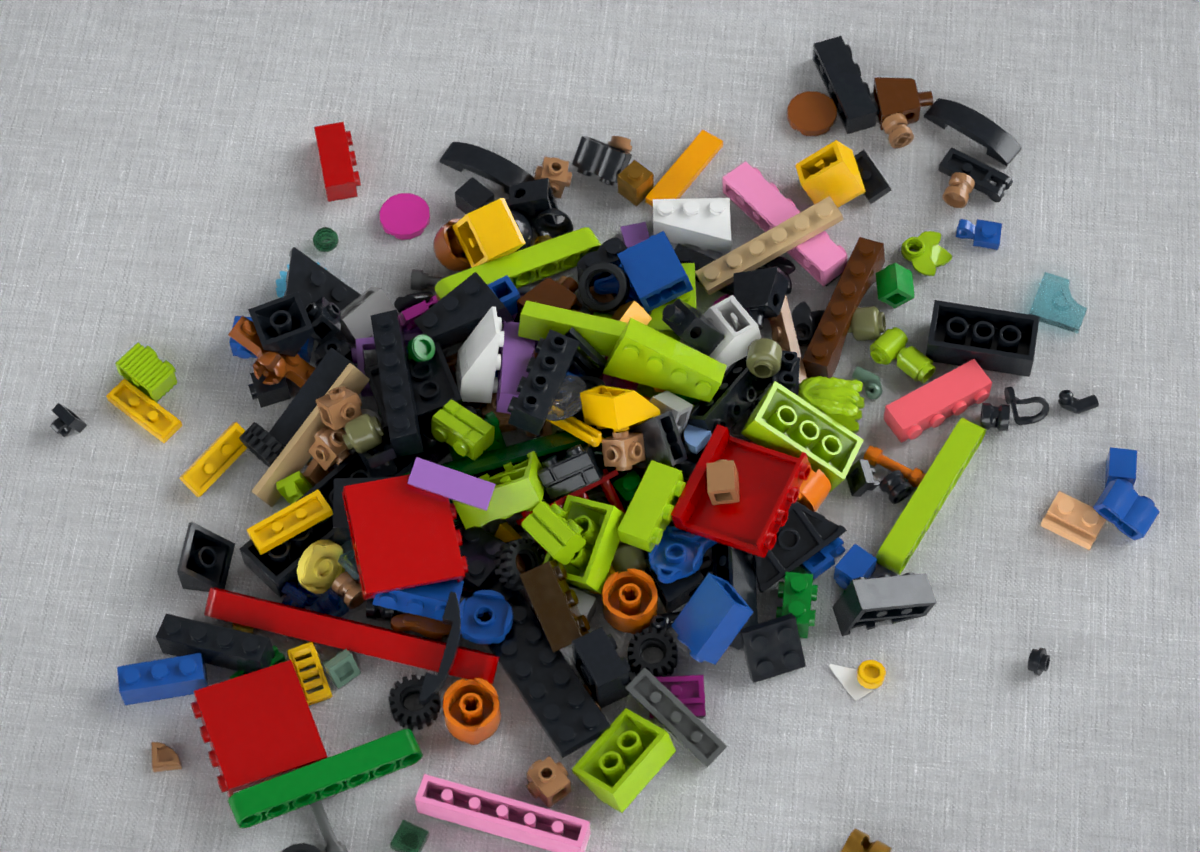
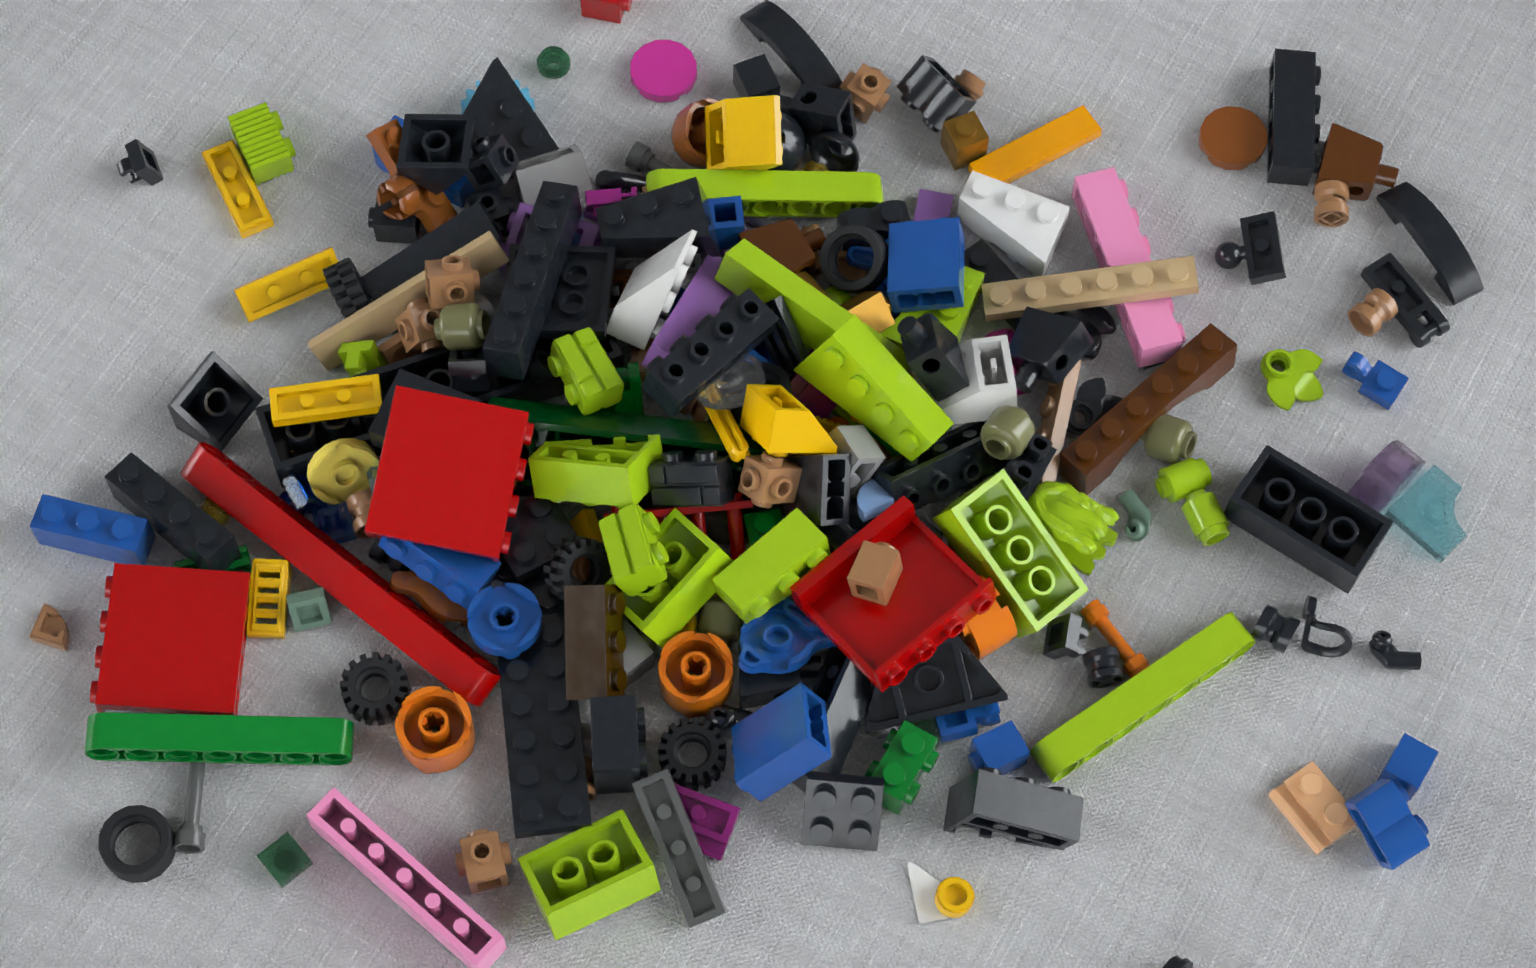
camera: 20 degrees right, 5 degrees up
green tile [407,335,435,362] -> none
medium lavender tile [407,457,496,511] -> none
black slope [418,591,461,705] -> none
yellow slope [795,140,866,208] -> none
green brick [875,263,915,308] -> none
coral brick [883,359,992,443] -> none
none -> clear purple brick [1348,440,1426,513]

